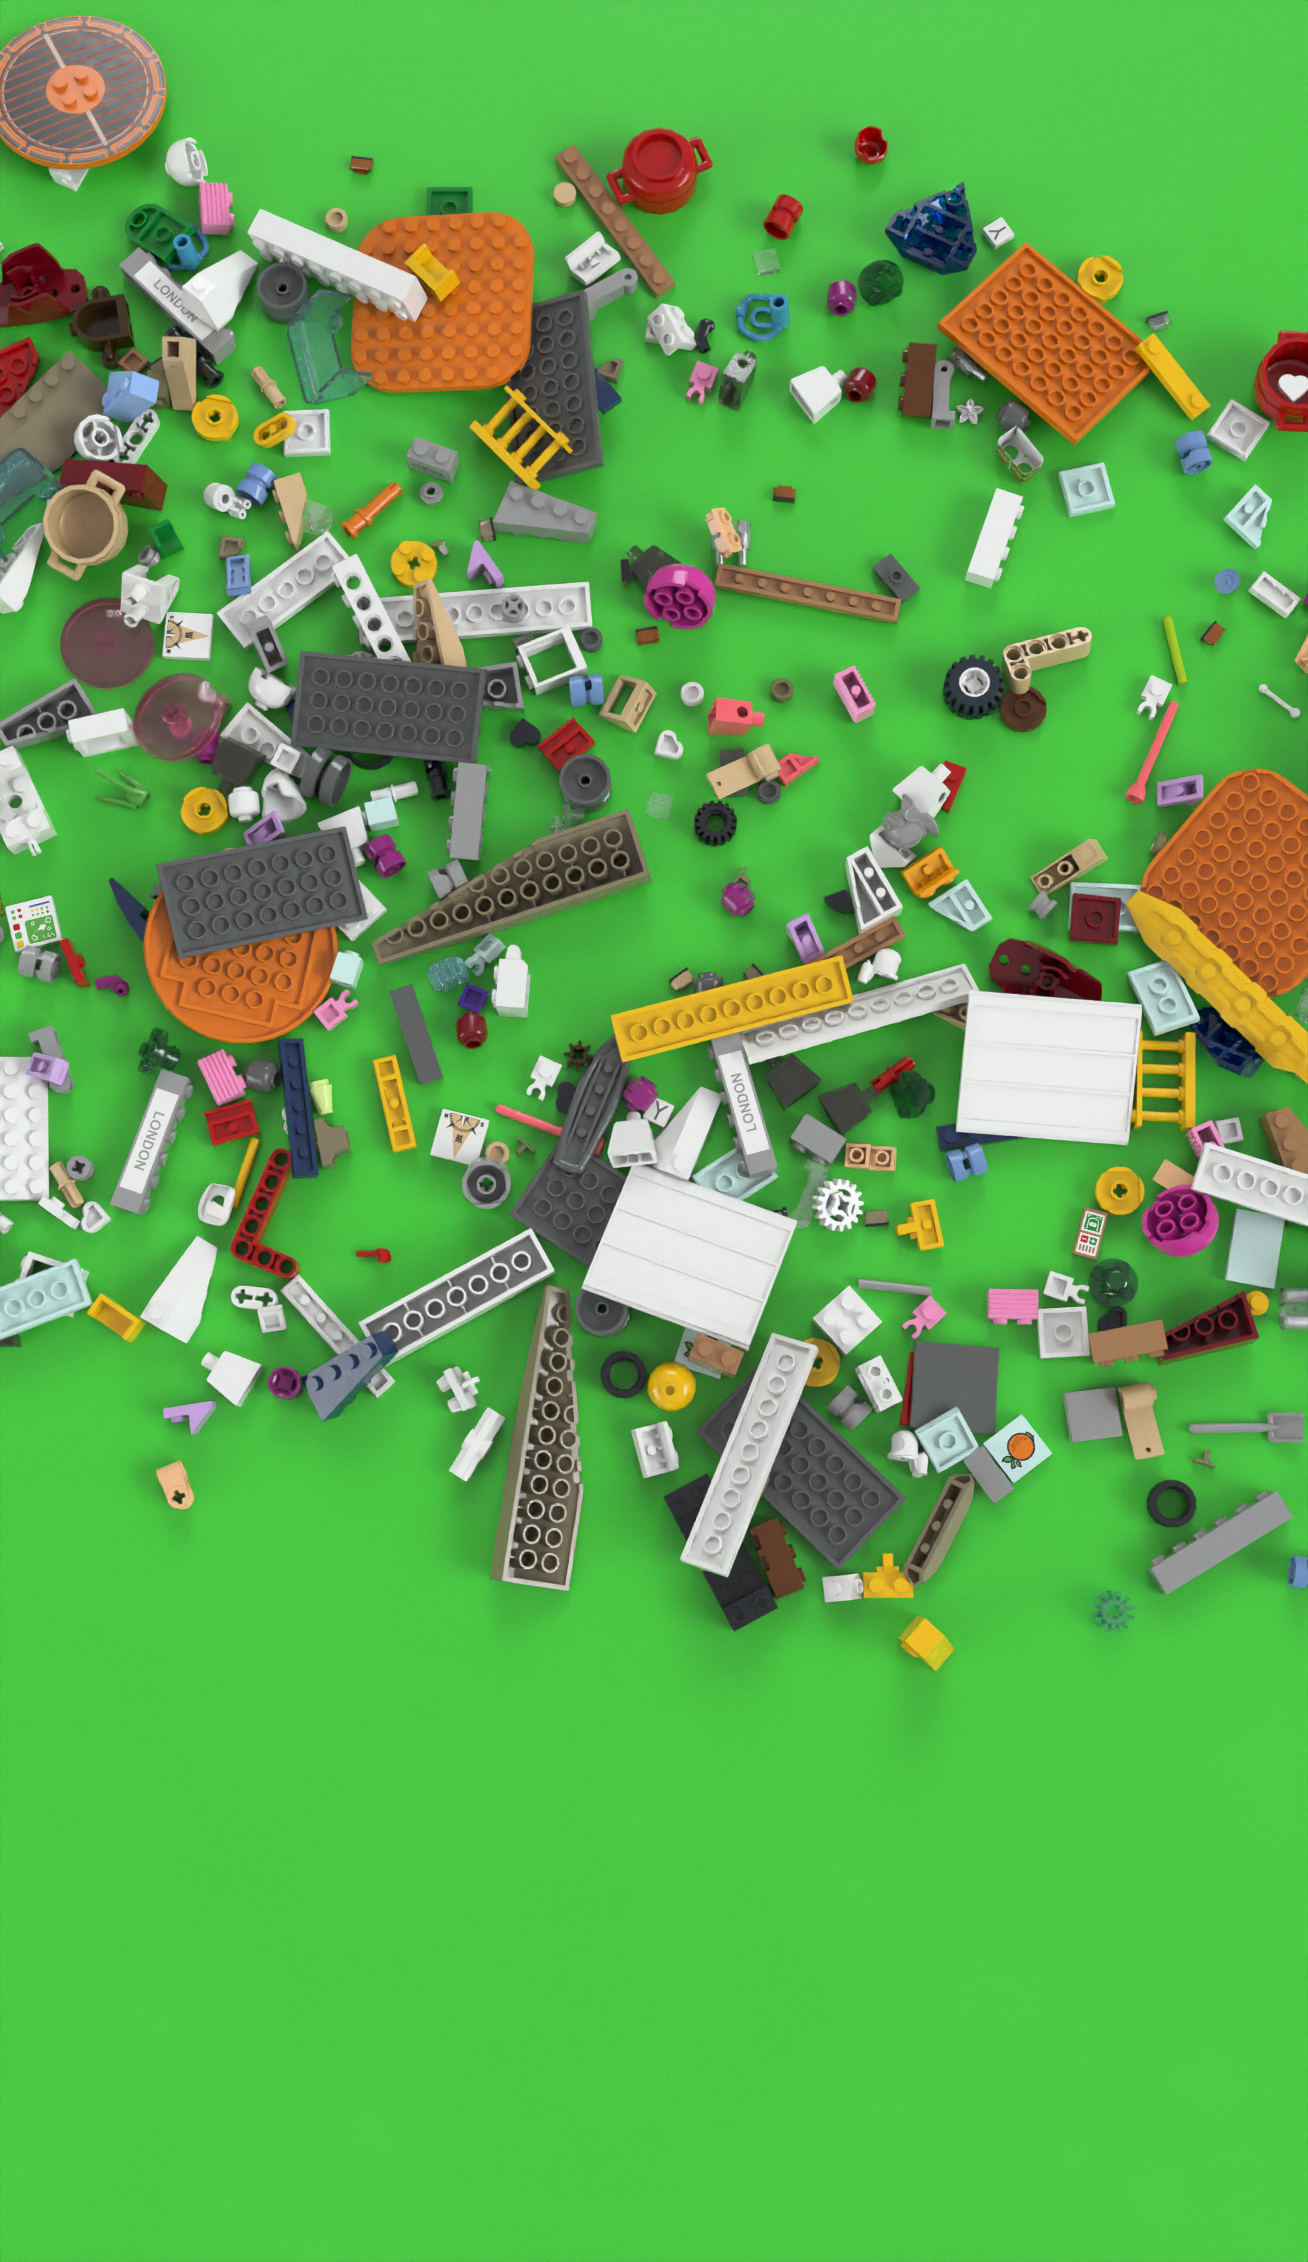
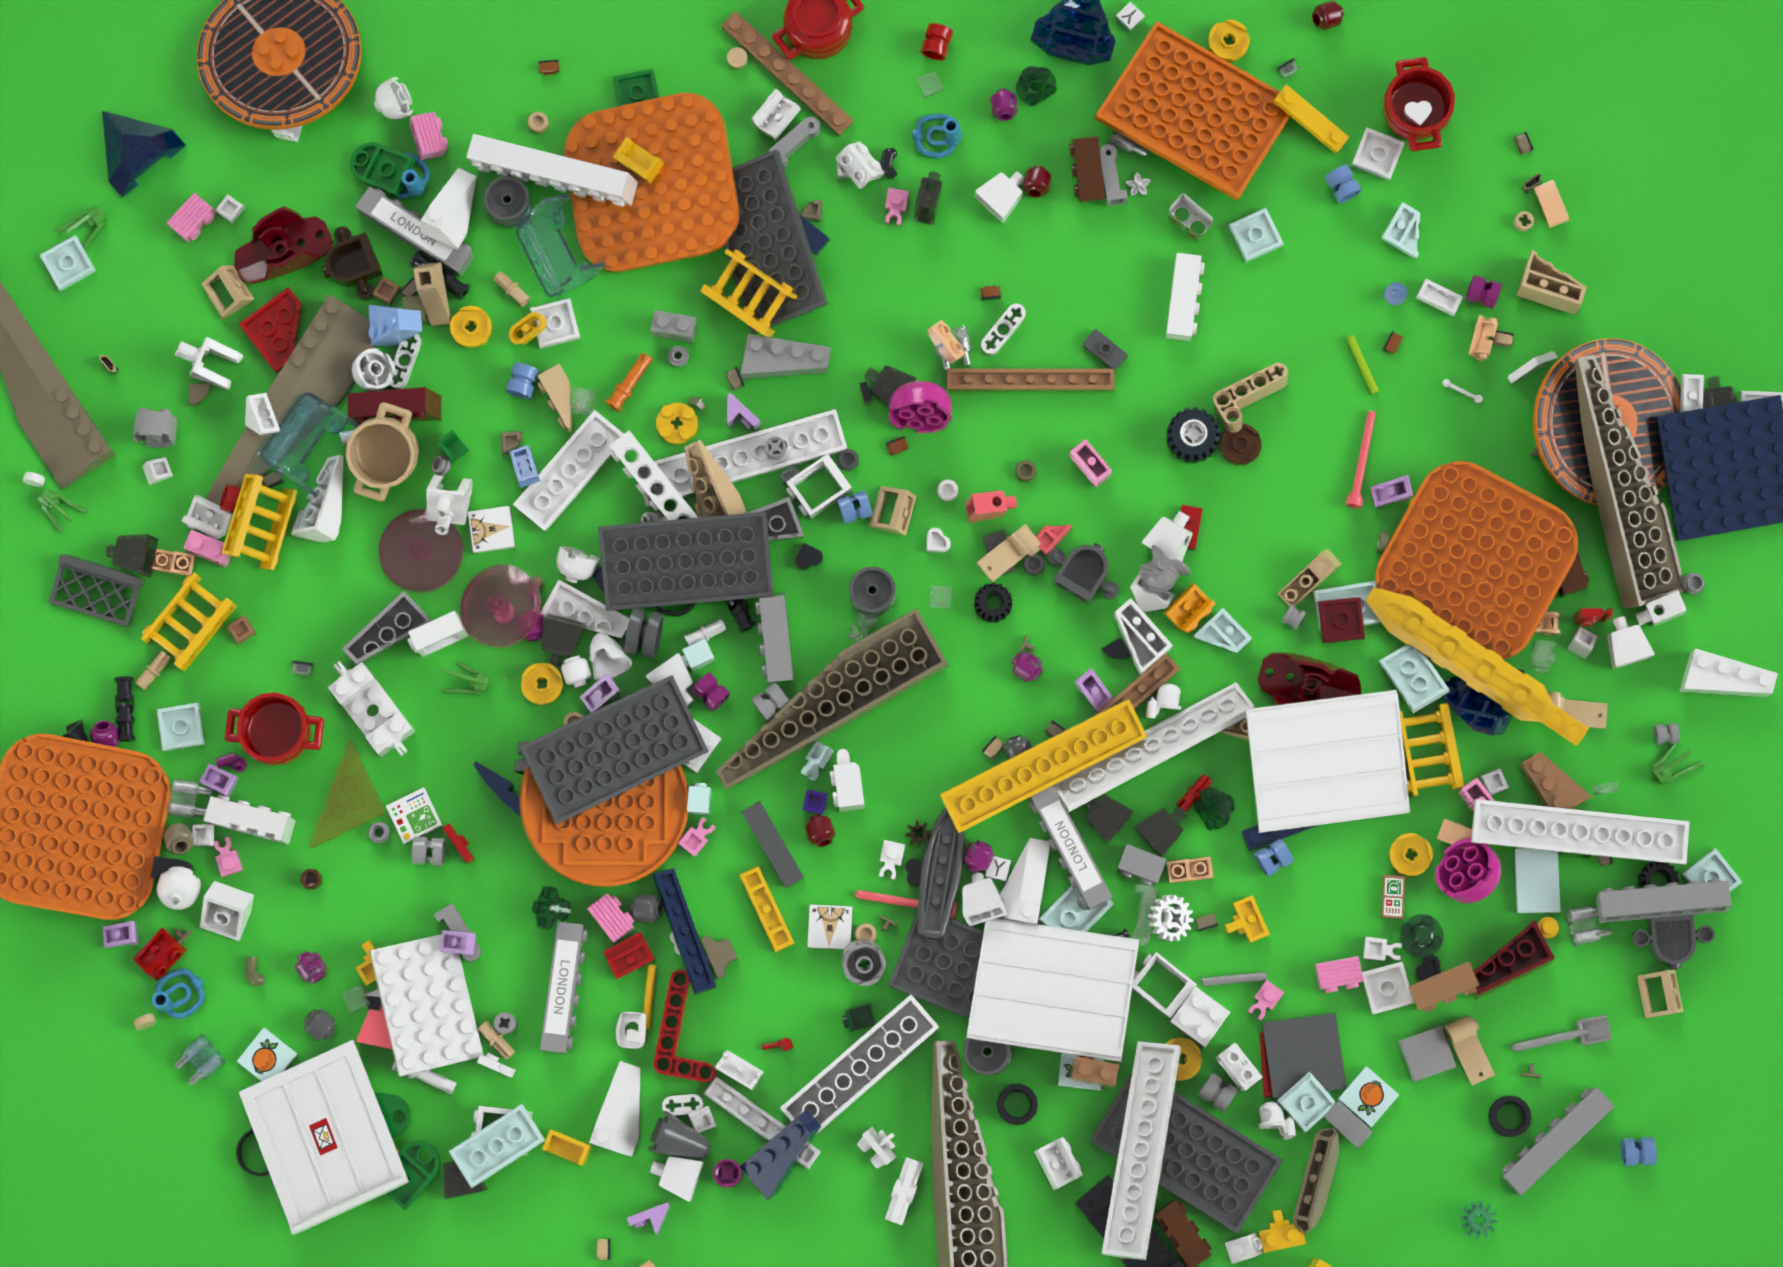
camera: 10 degrees left, 0 degrees up
white tile [81,1201,112,1234] -> none
magenta arm [95,975,129,997] -> none
white piece [203,483,251,519] -> none
light grey brick [245,615,289,673] -> none
white tile [270,743,304,776] -> none
yellowish green cone [309,1079,333,1115] -> none
clear light blue gear [427,956,469,992] -> none
red plate [537,717,595,774] -> none
yellow cylinder [647,1362,696,1411] -> none
dark grey head [996,400,1032,435] -> none
white plate [1136,675,1172,721] -> none
none -> tan piece [597,1239,610,1260]
none -> dark grey cone [648,1111,711,1160]
none -> white hinge [715,1050,764,1091]
none -> dark green bracket [842,1004,875,1032]
none -> white beam [981,303,1026,356]
none -> dark grey piece [1048,543,1119,605]
none -> white window [1132,952,1197,1019]
none -> dark red head [1312,0,1344,30]

